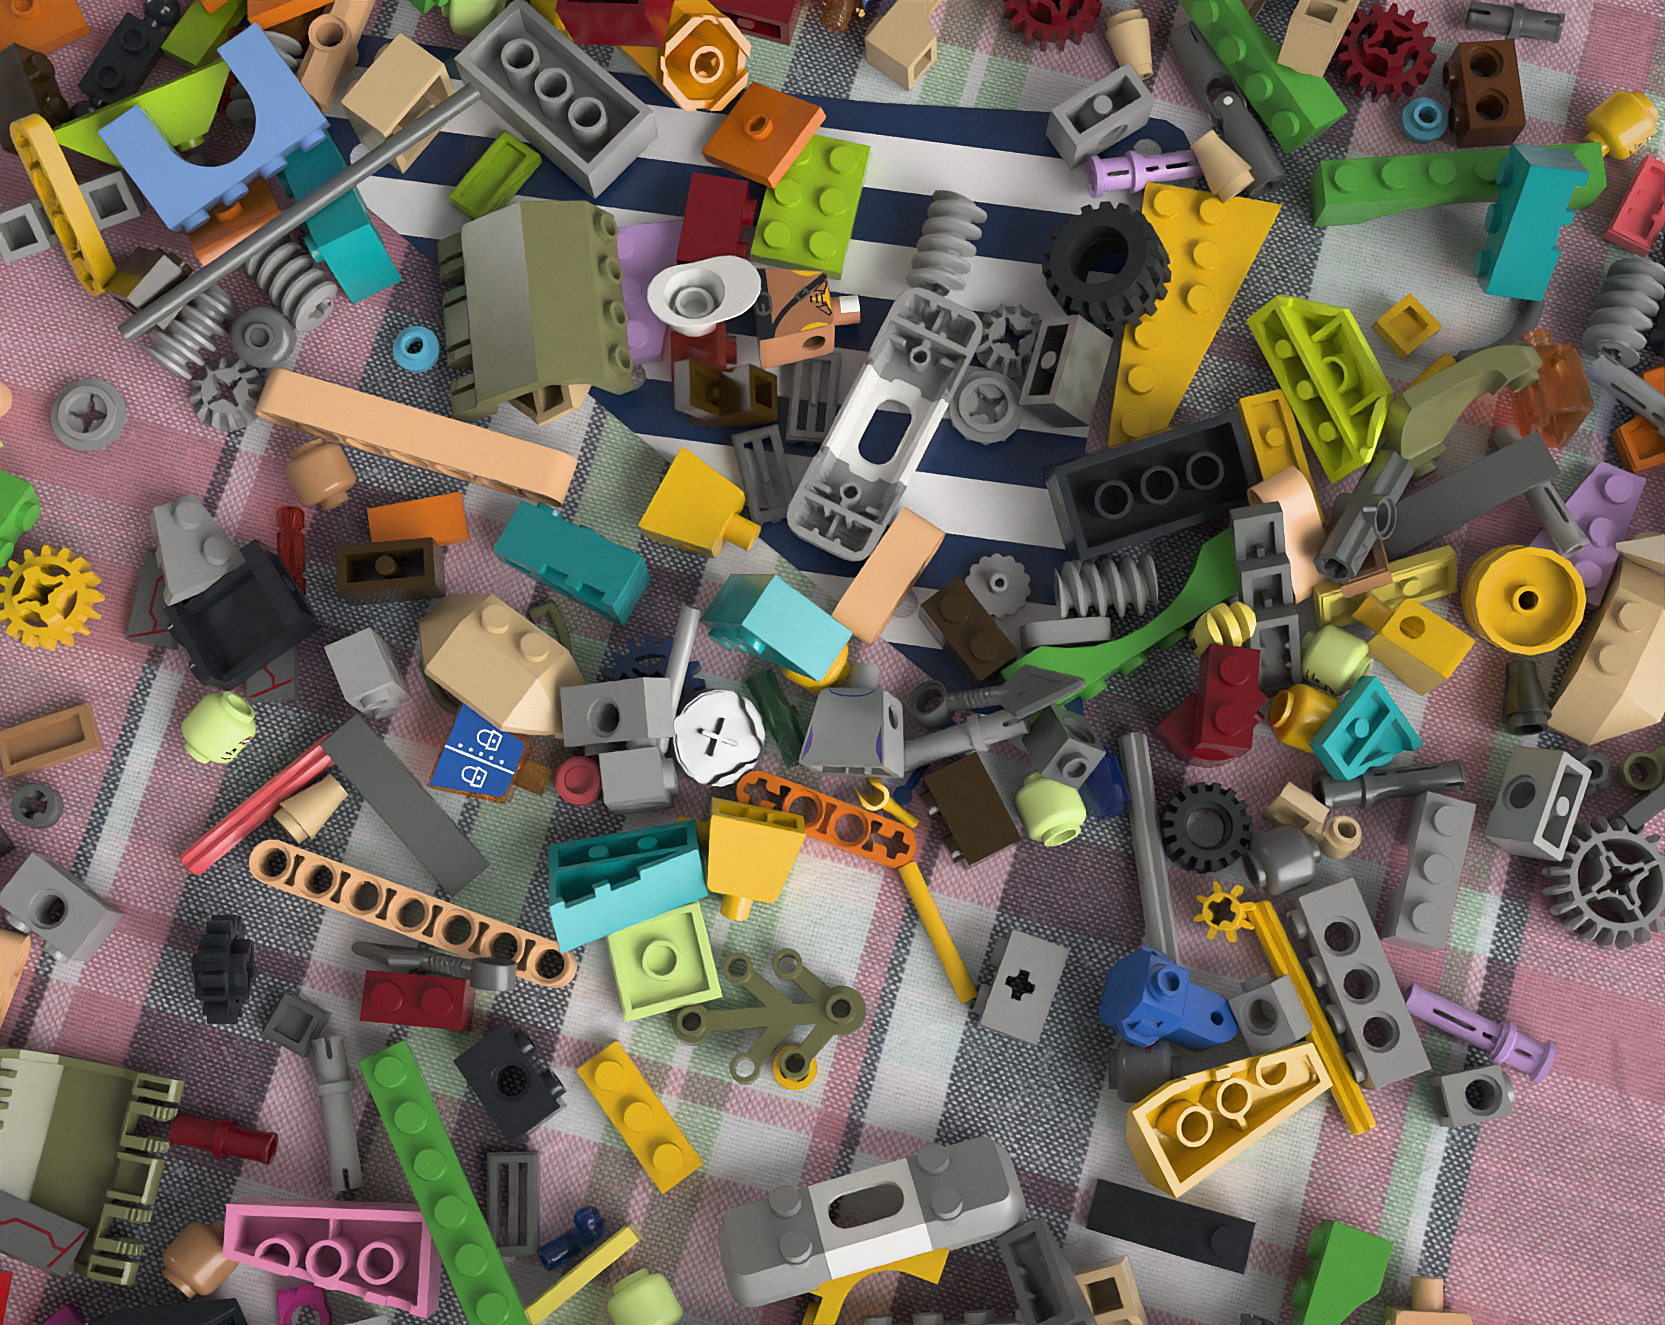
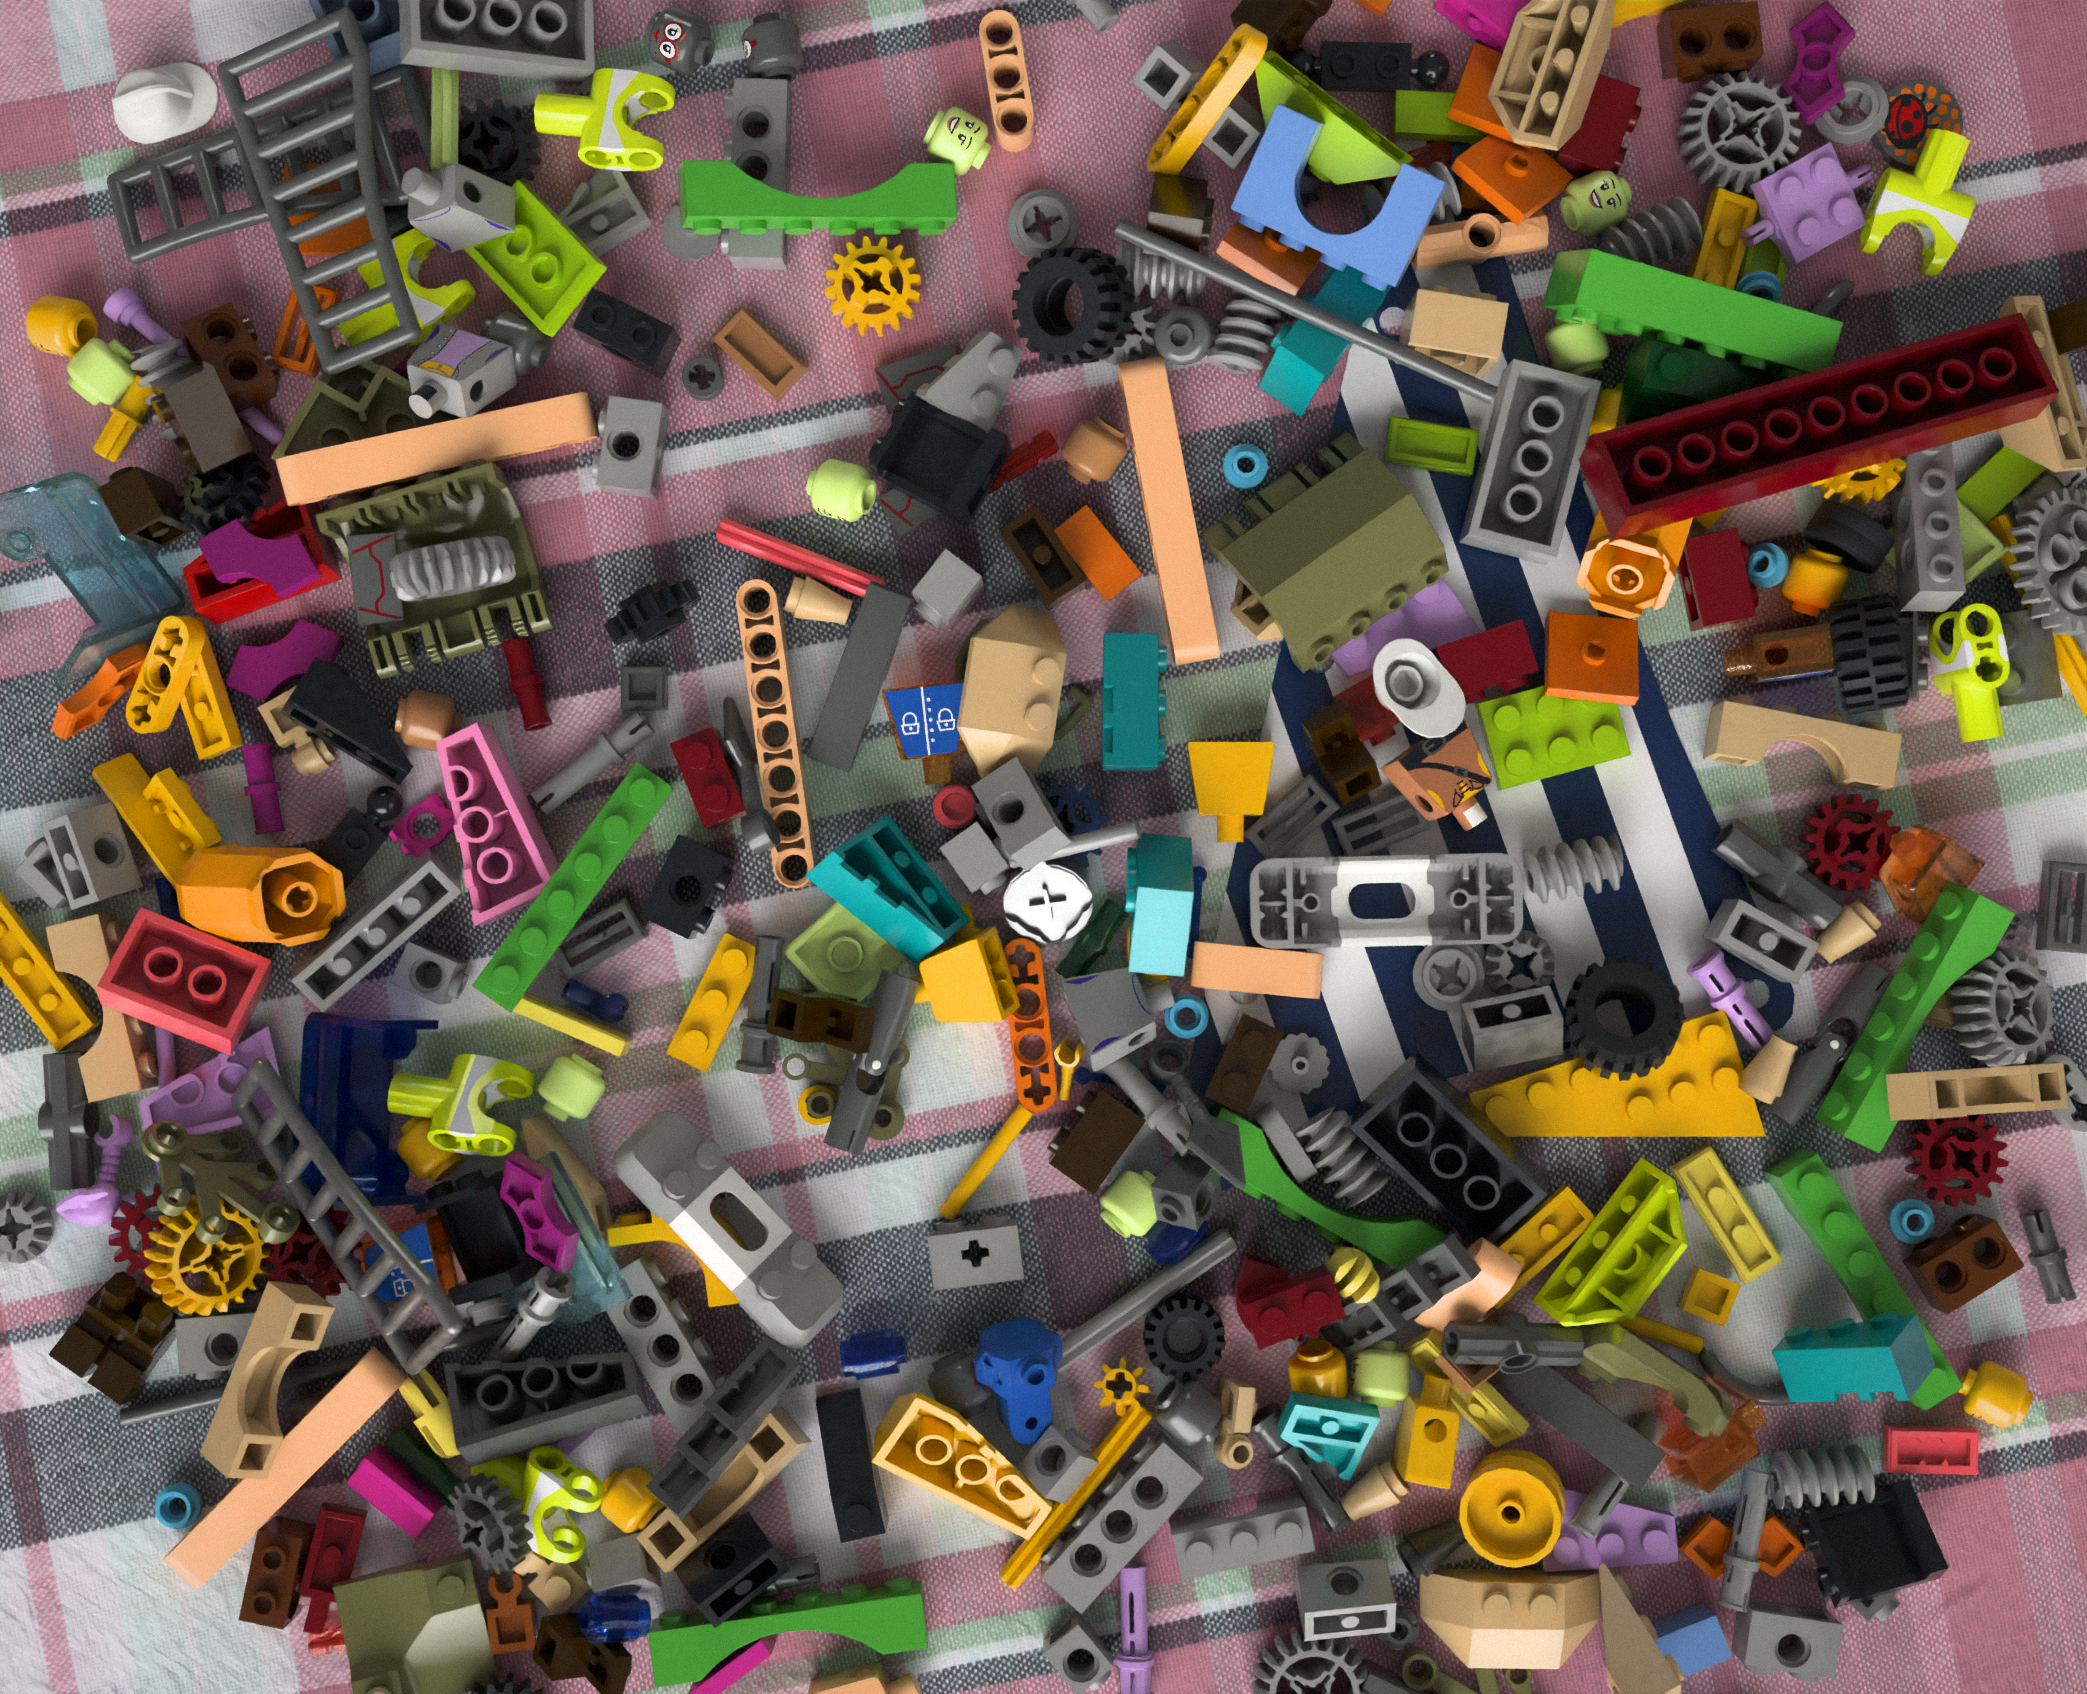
camera: 60 degrees right, 10 degrees up
none -> light grey gear [390,536,516,602]
none -> dark grey pin [735,935,785,1074]
none -> dark brown brick [766,987,877,1053]
none -> dark grey piece [823,969,921,1155]
none -> clear blue brick [840,1328,908,1380]
none -> black tyre [1012,247,1137,364]
none -> medium azure plate [1164,994,1209,1039]
none -> tan cone [1340,1460,1410,1521]
none -> light yellow tile [1669,1144,1784,1284]
none -> dark grey piece [1711,819,1845,930]

